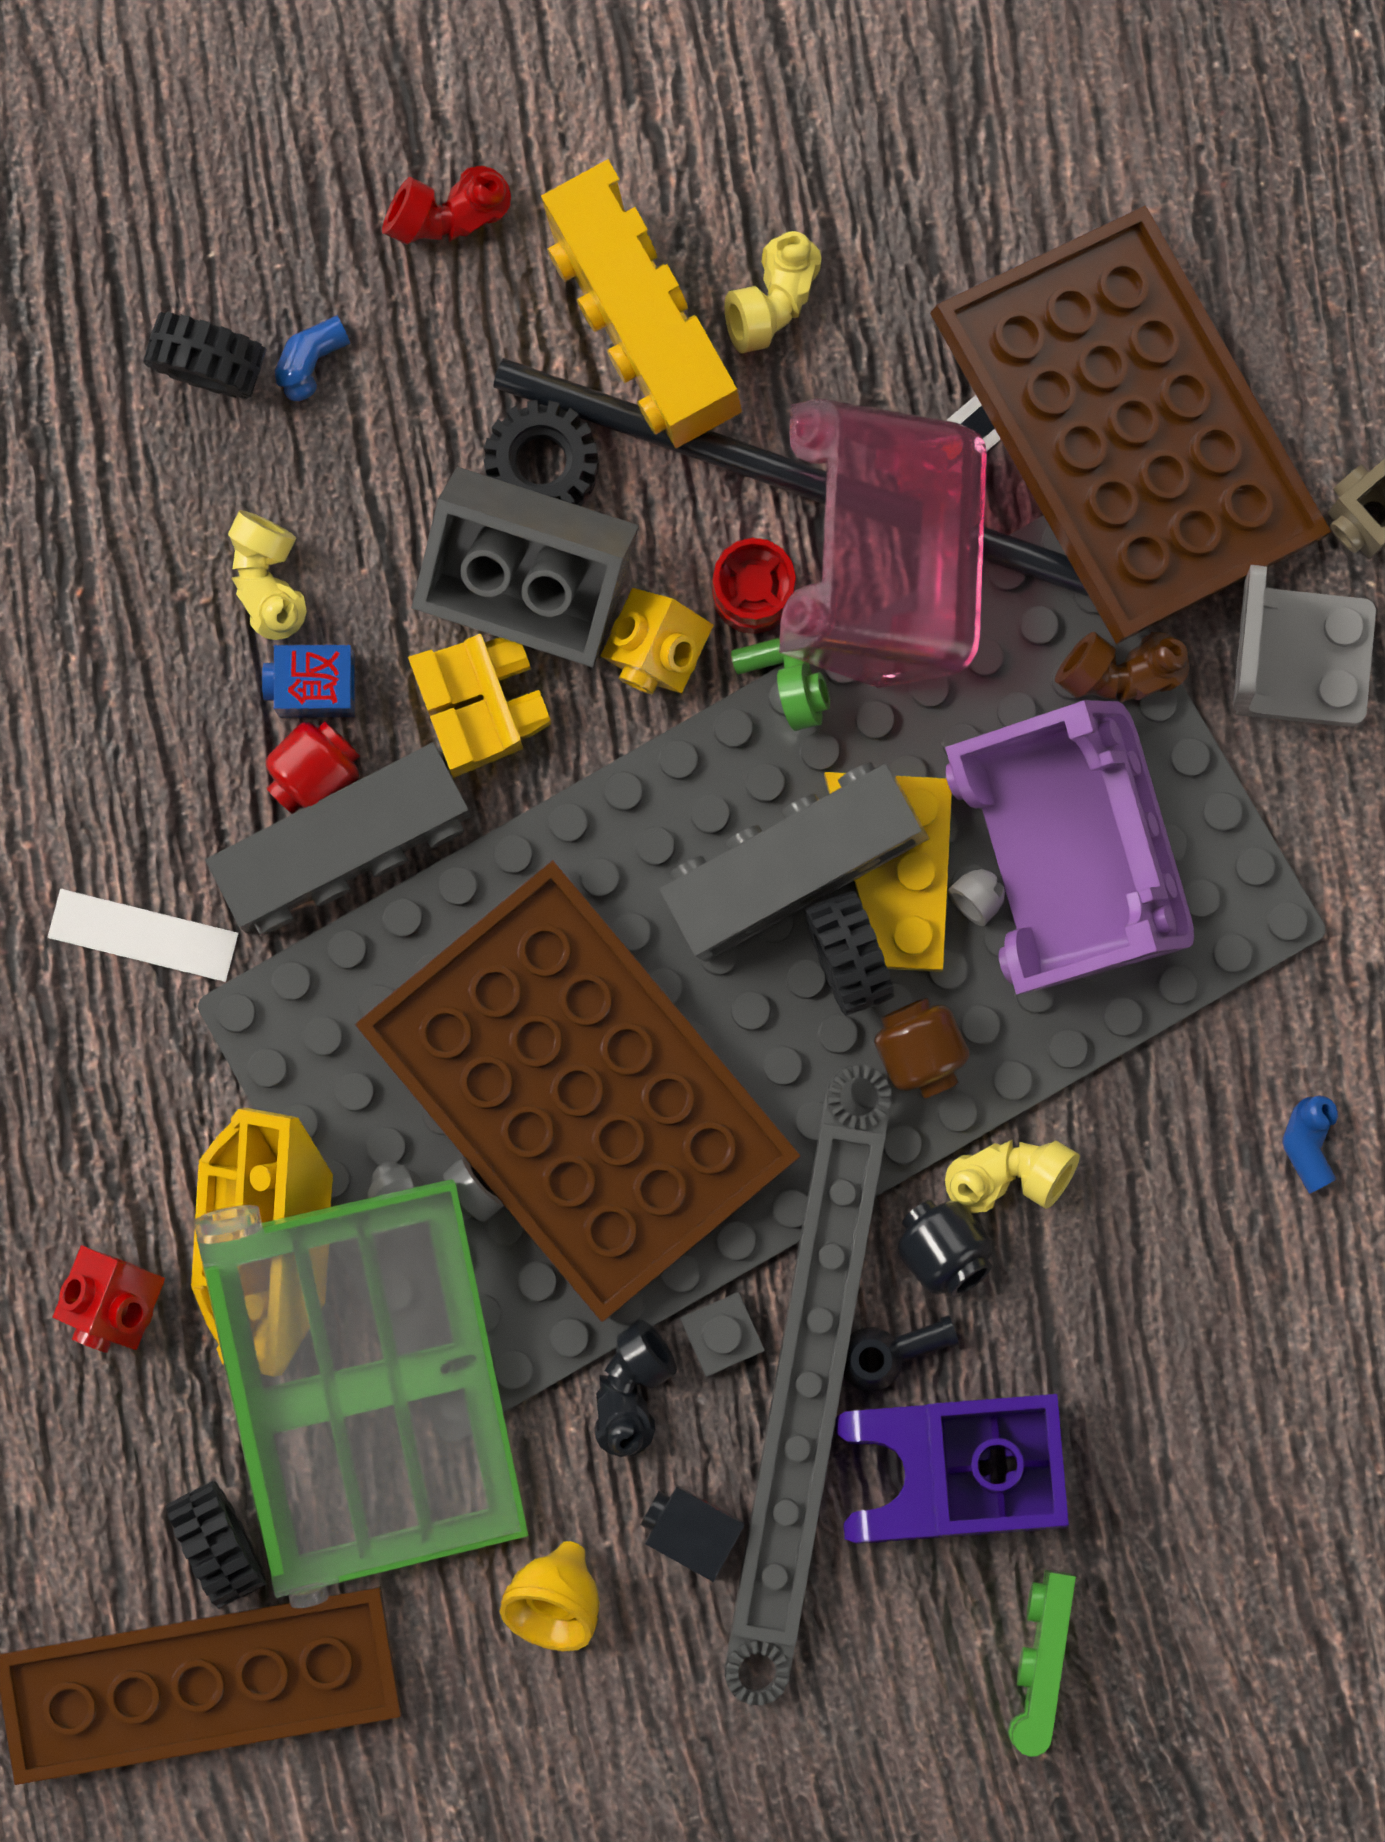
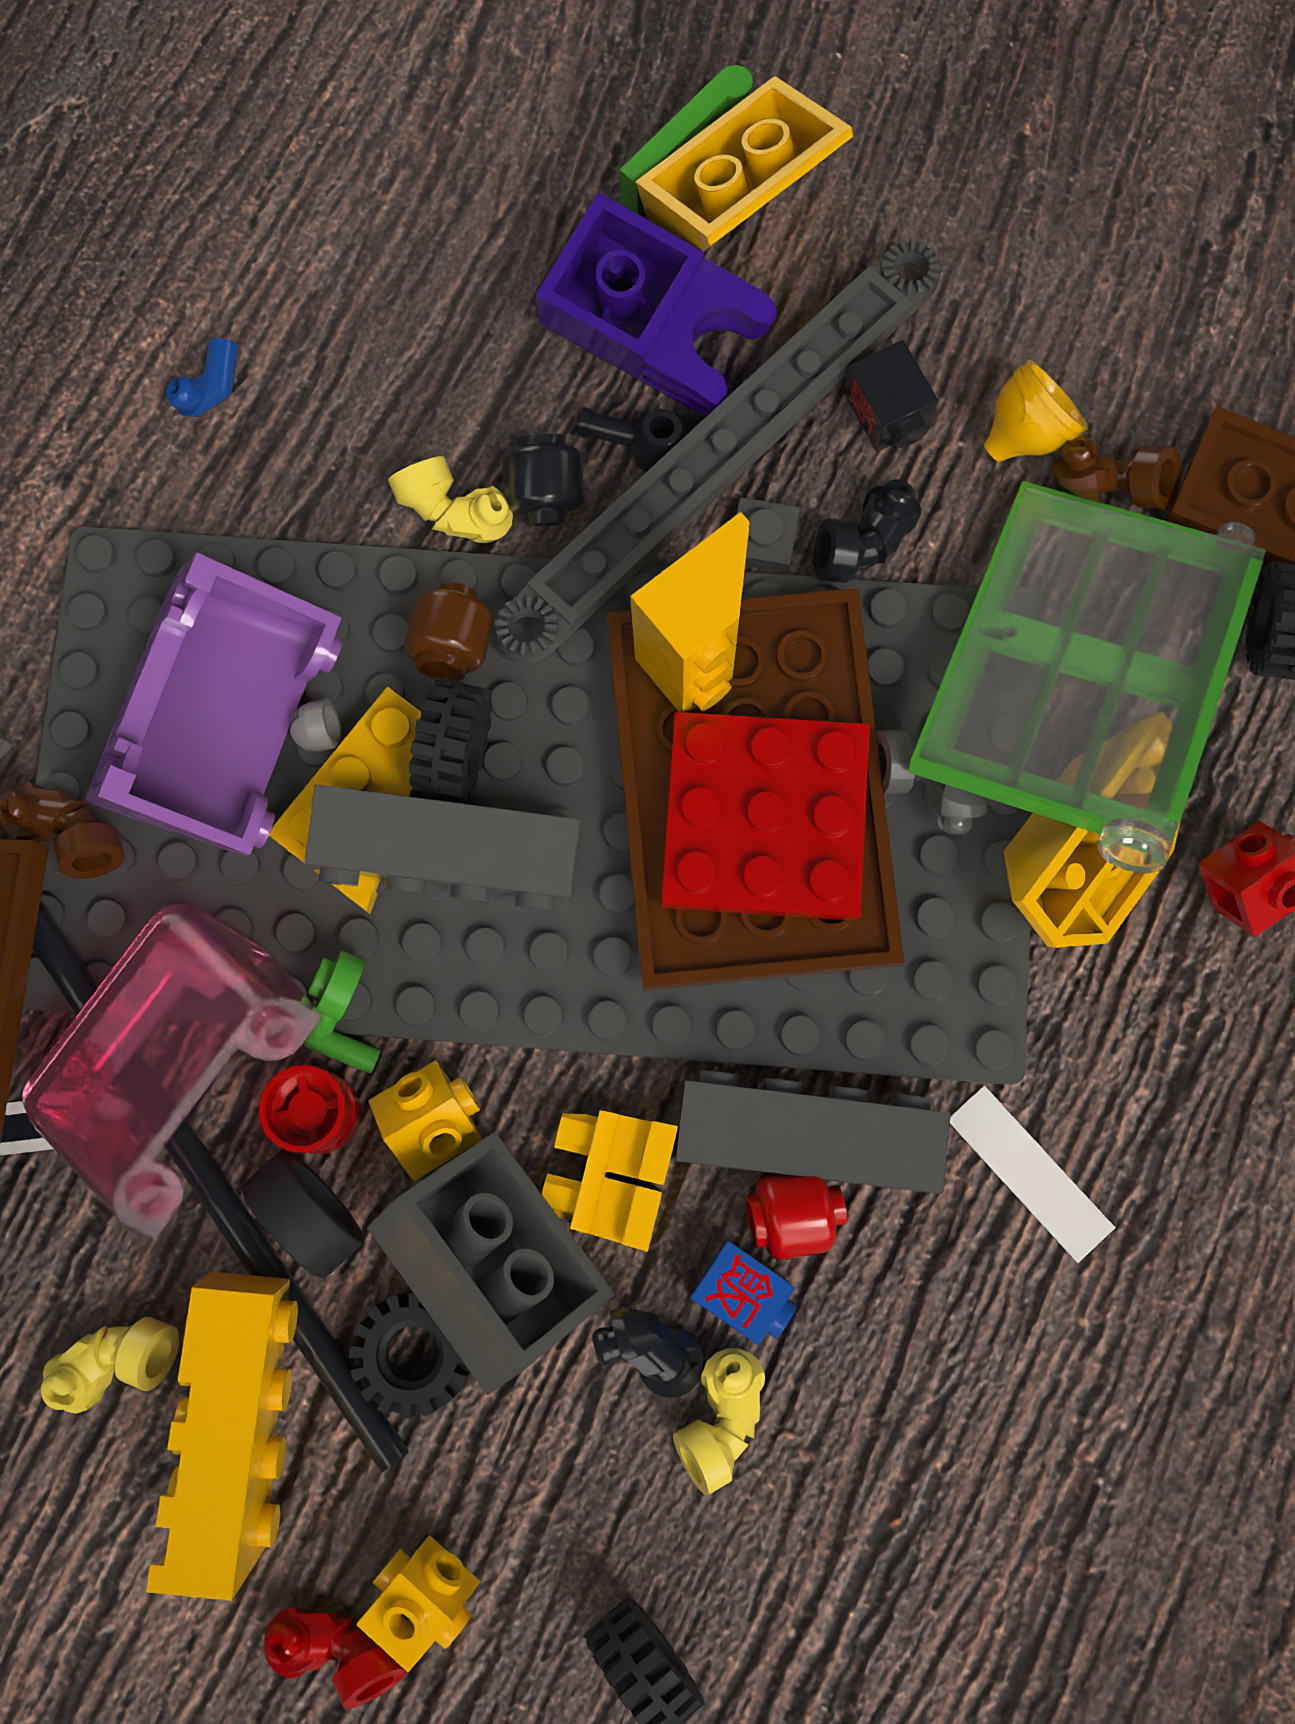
camera: 140 degrees left, 5 degrees down
blue arm [275,315,351,401] -> none
none -> black tyre [241,1149,365,1279]
none -> yellow brick [356,1535,481,1672]
none -> black arm [592,1307,704,1398]
none -> yellow slope [630,512,750,713]
none -> yellow slope [635,76,853,252]
none -> red plate [662,712,870,921]
none -> reddish brown arm [1052,436,1181,509]

